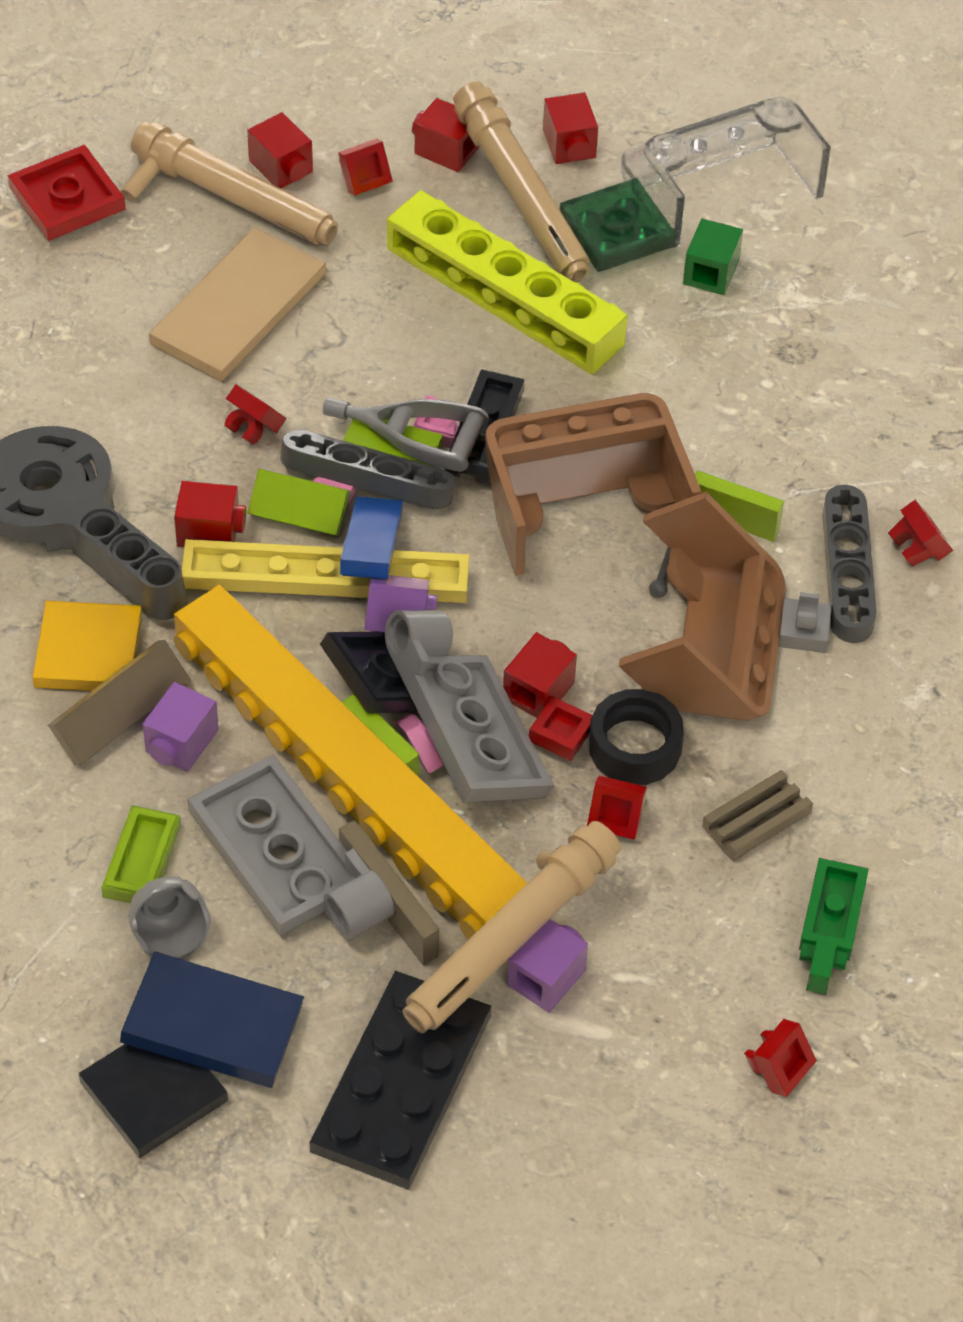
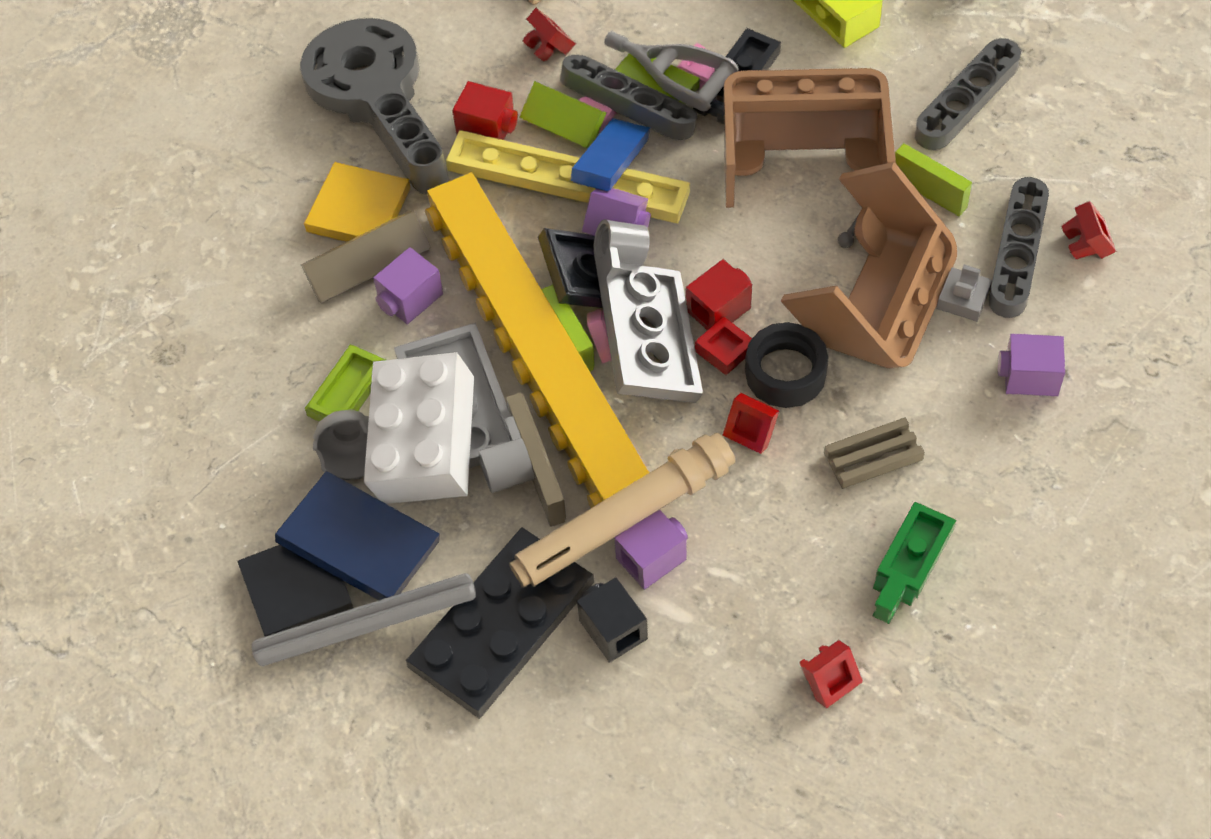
camera: 20 degrees right, 5 degrees up
none -> light grey axle [252,573,476,666]
none -> white brick [364,352,474,504]
none -> black brick [577,577,648,663]
none -> dark grey beam [915,38,1021,150]
none -> medium lavender brick [998,334,1065,396]

